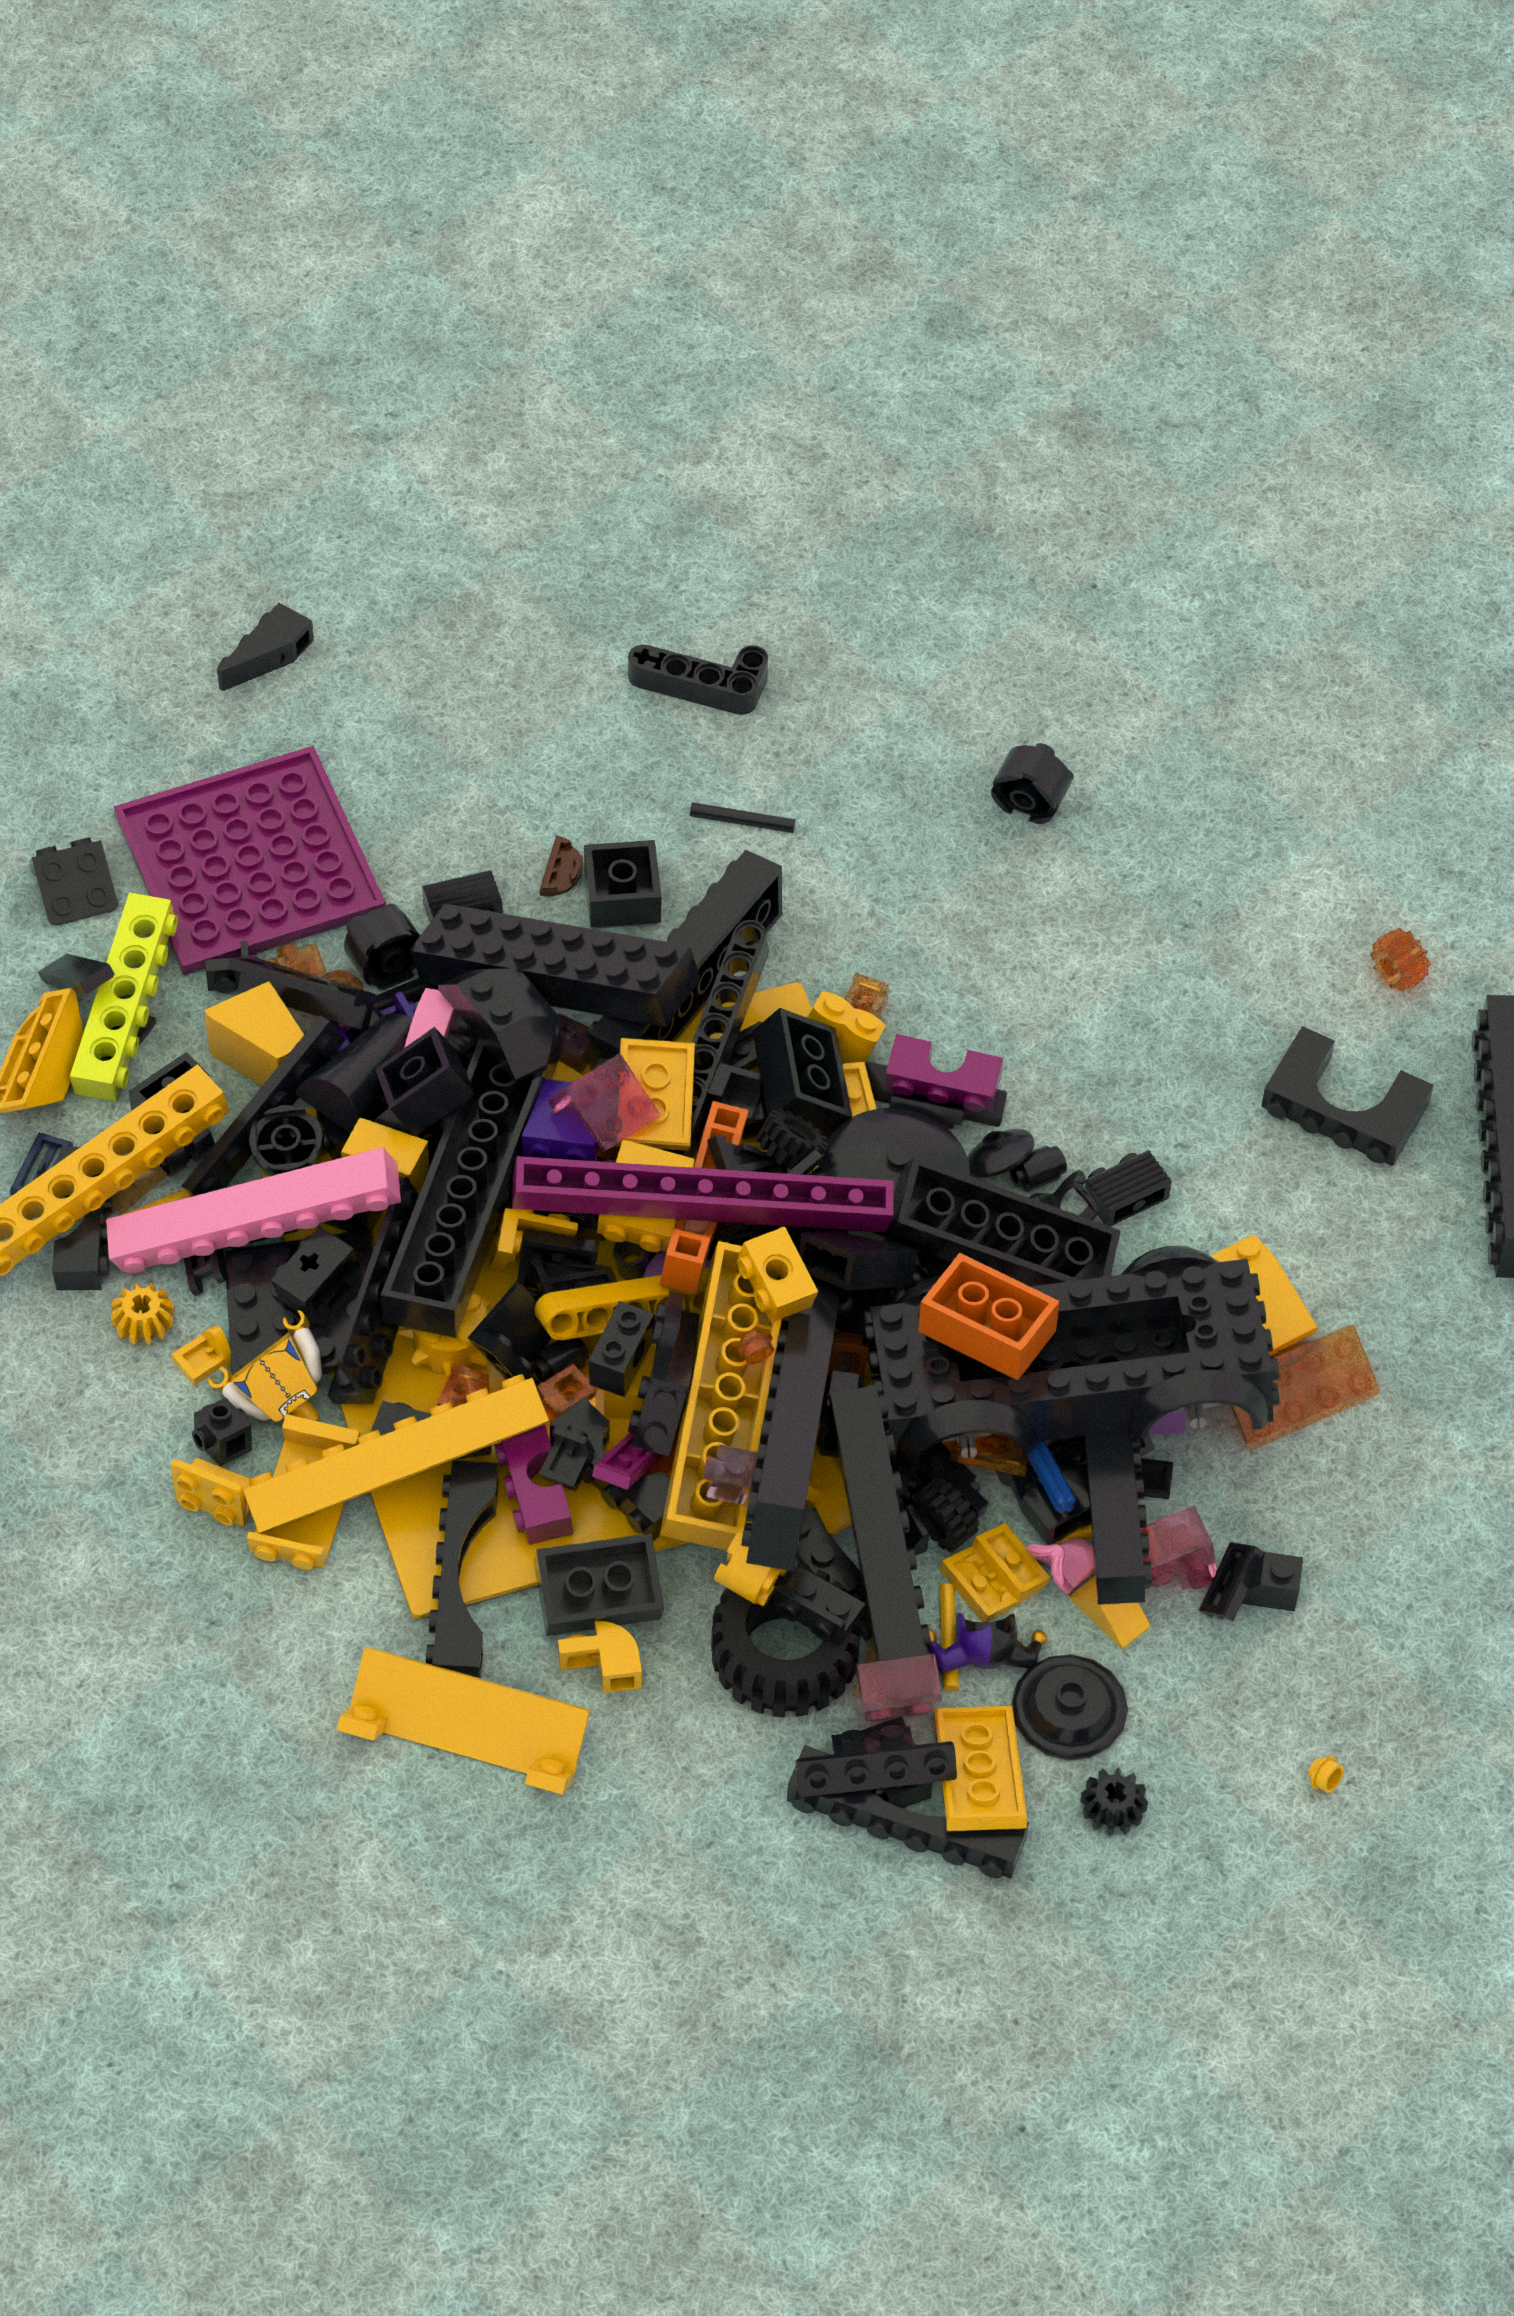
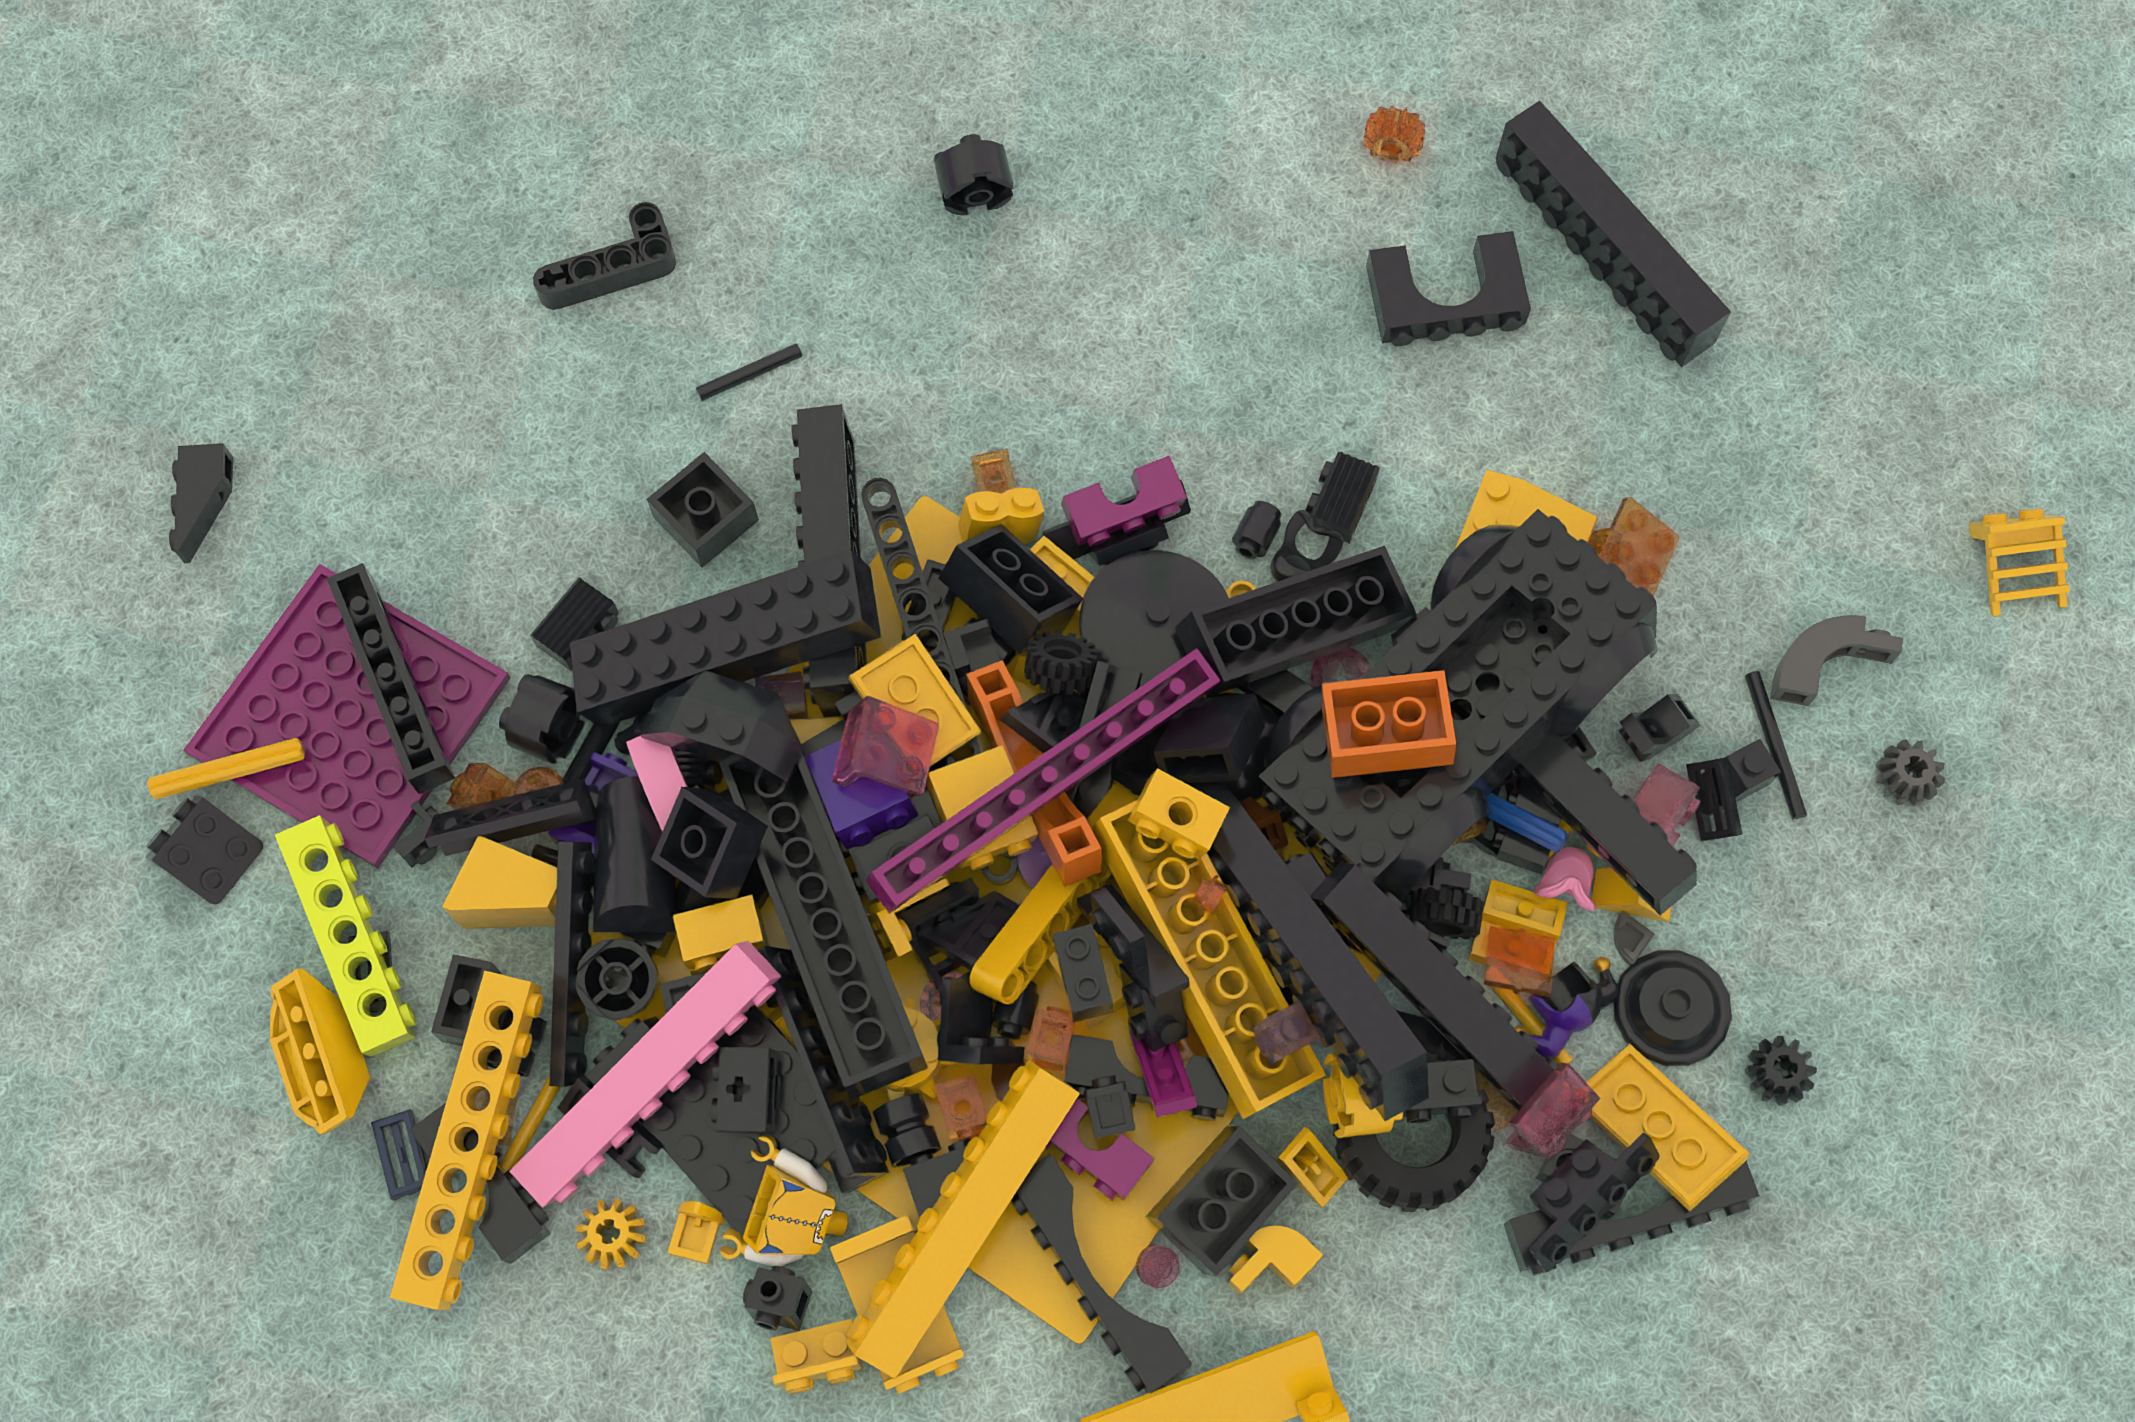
camera: 35 degrees left, 15 degrees up
black tile [38,953,115,994] -> none
reddish brown tile [540,835,583,896] -> none
black dish [967,1129,1035,1178] -> none
yellow plate [1308,1755,1344,1793] -> none
none -> yellow axle [147,738,305,799]
none -> black brick [326,563,456,794]
none -> black wheel [872,1093,942,1168]
none -> clear pink tile [1136,1245,1180,1288]
none -> yellow slope [1276,1127,1348,1208]
none -> clear orange piece [1484,926,1555,997]
none -> dark grey tile [1614,911,1655,966]
none -> black brick [1618,694,1701,762]
none -> black bar [1745,671,1807,820]
none -> dark grey arch [1770,615,1903,706]
none -> dark grey gear [1876,739,1945,806]

